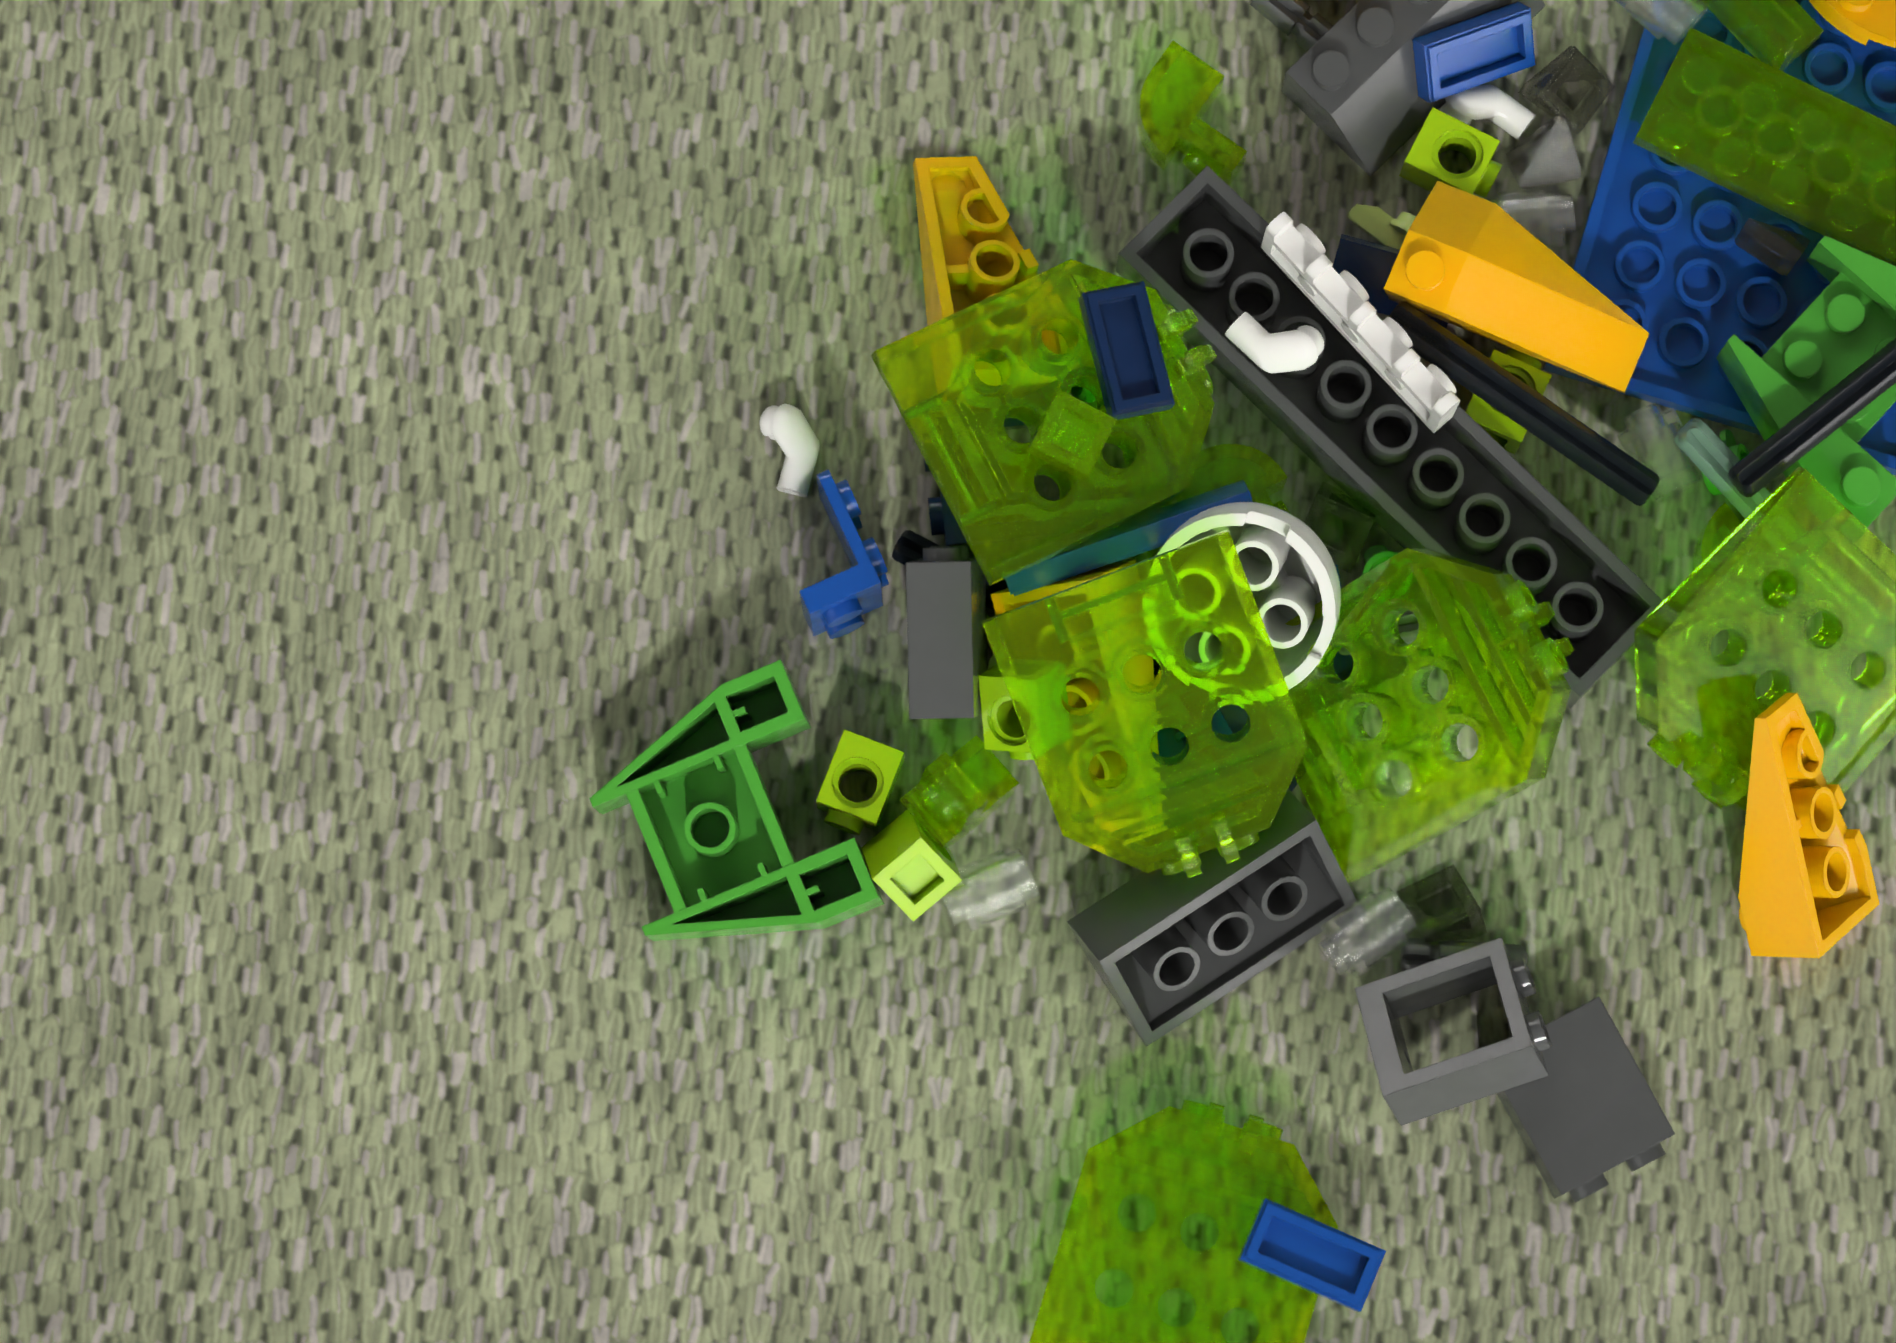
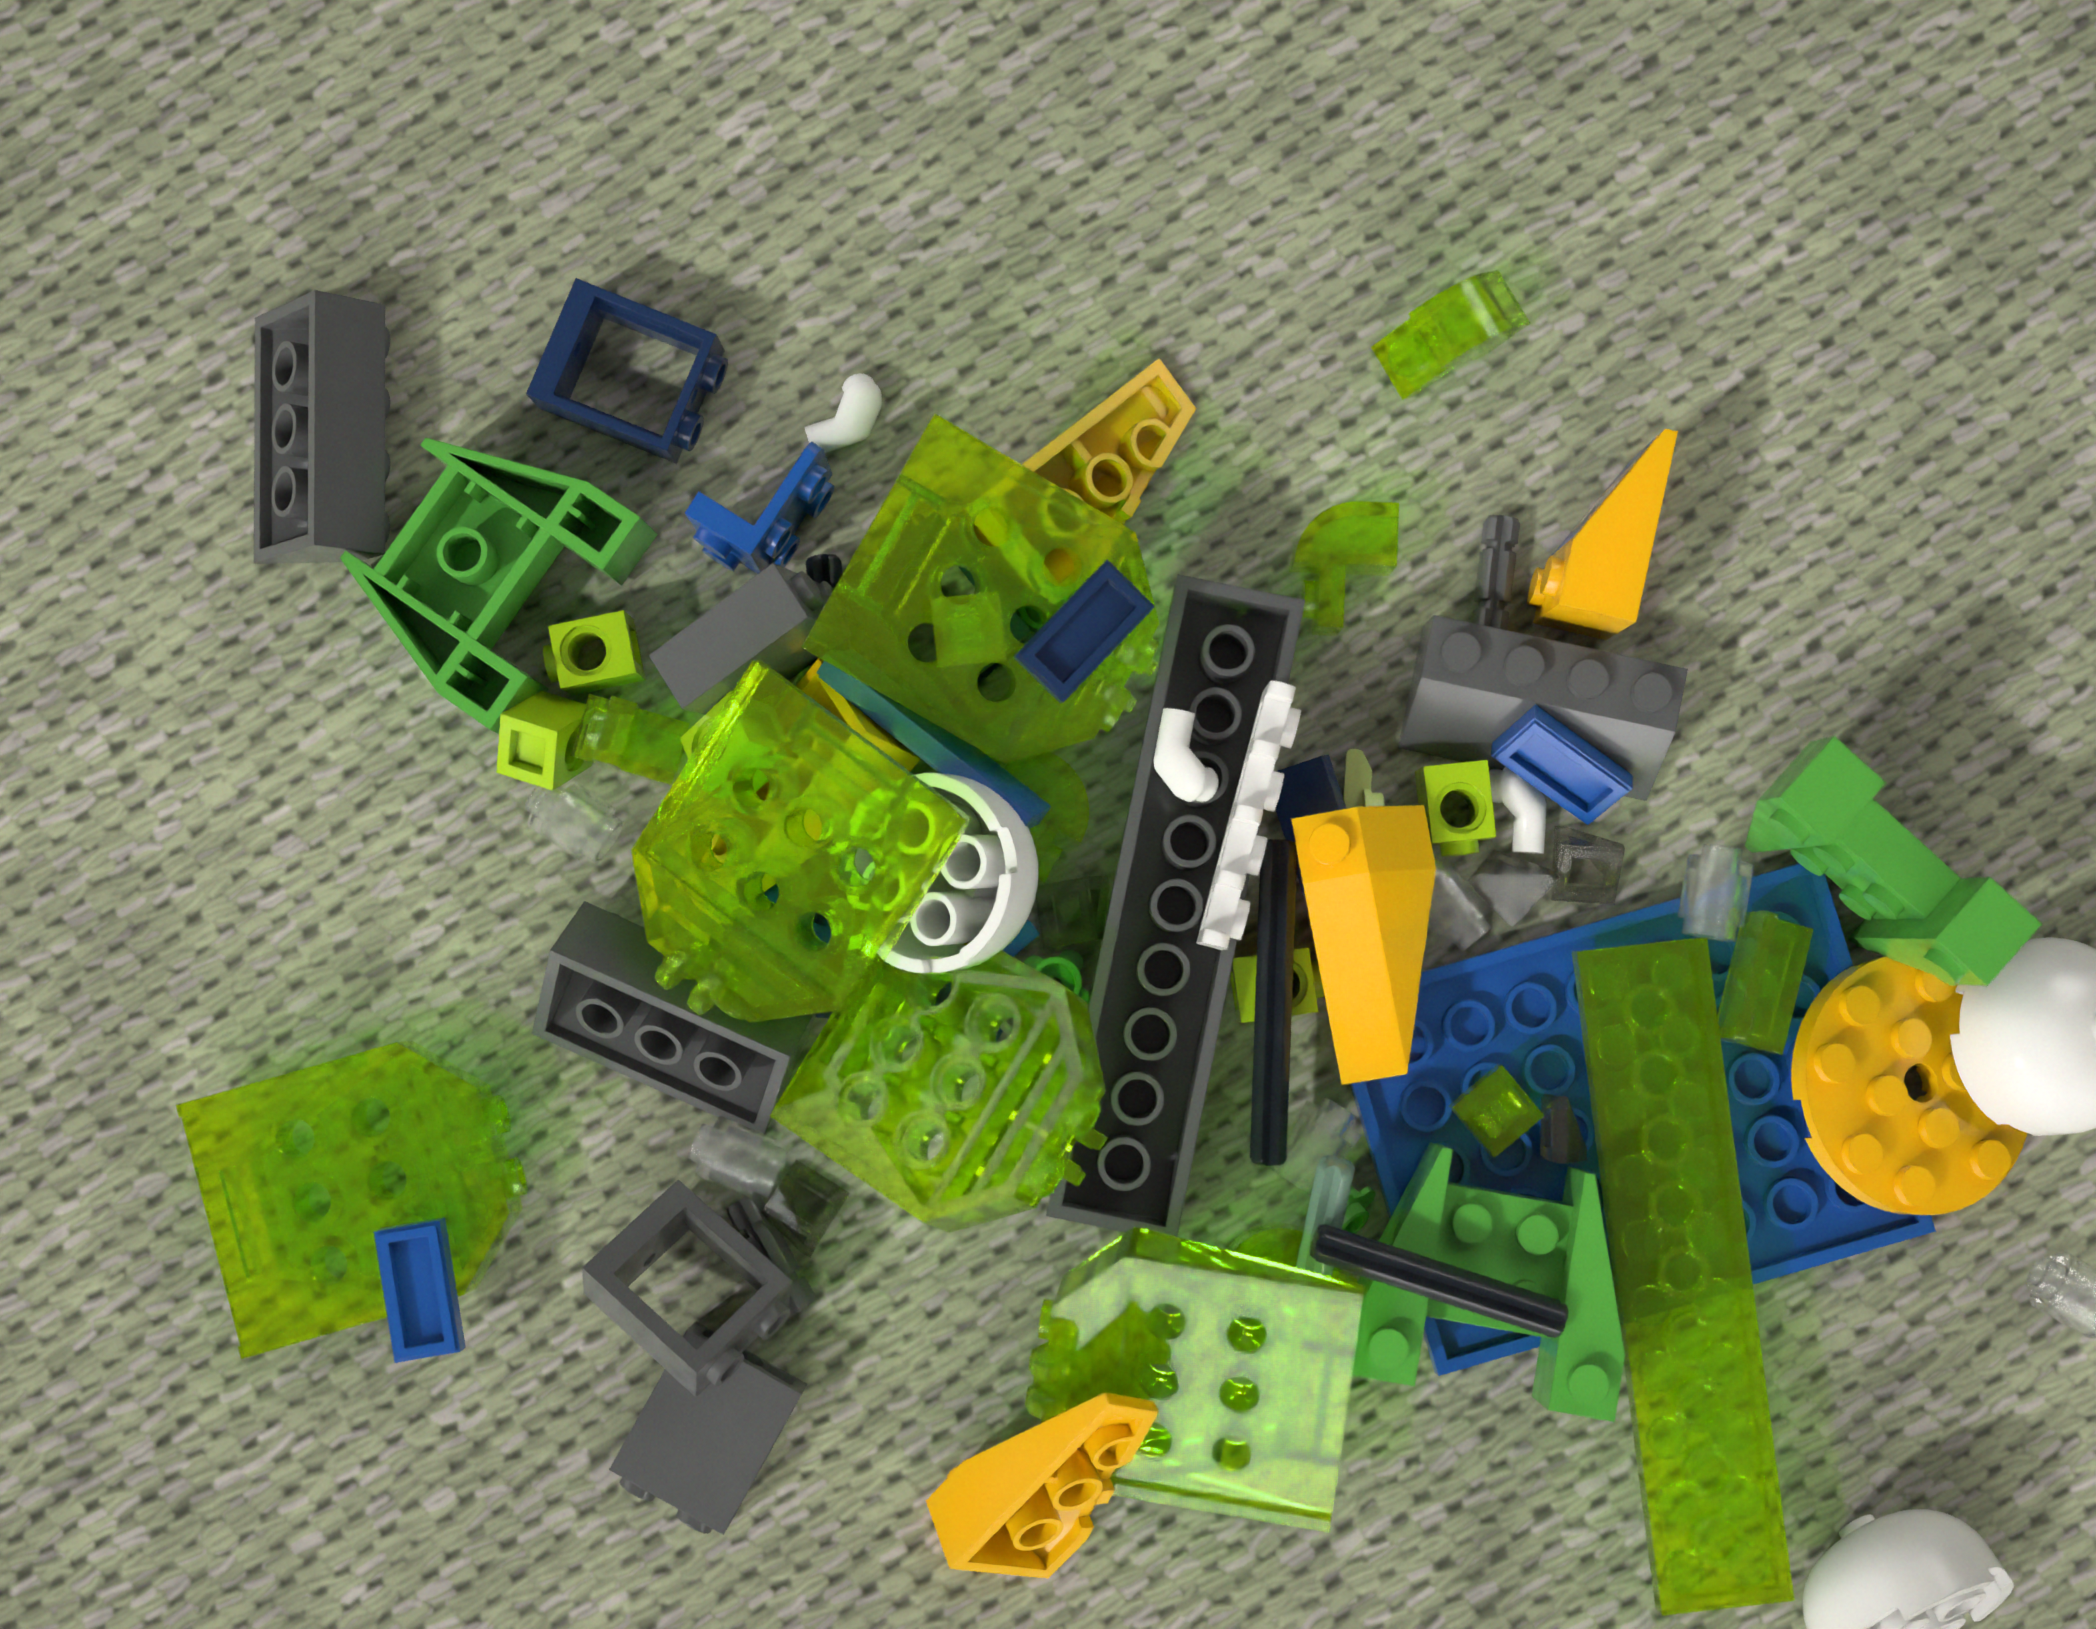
camera: 60 degrees right, 5 degrees up
none -> dark grey slope [254,290,390,564]
none -> dark blue window [526,278,728,464]
none -> clear neon green tile [1448,1064,1545,1158]

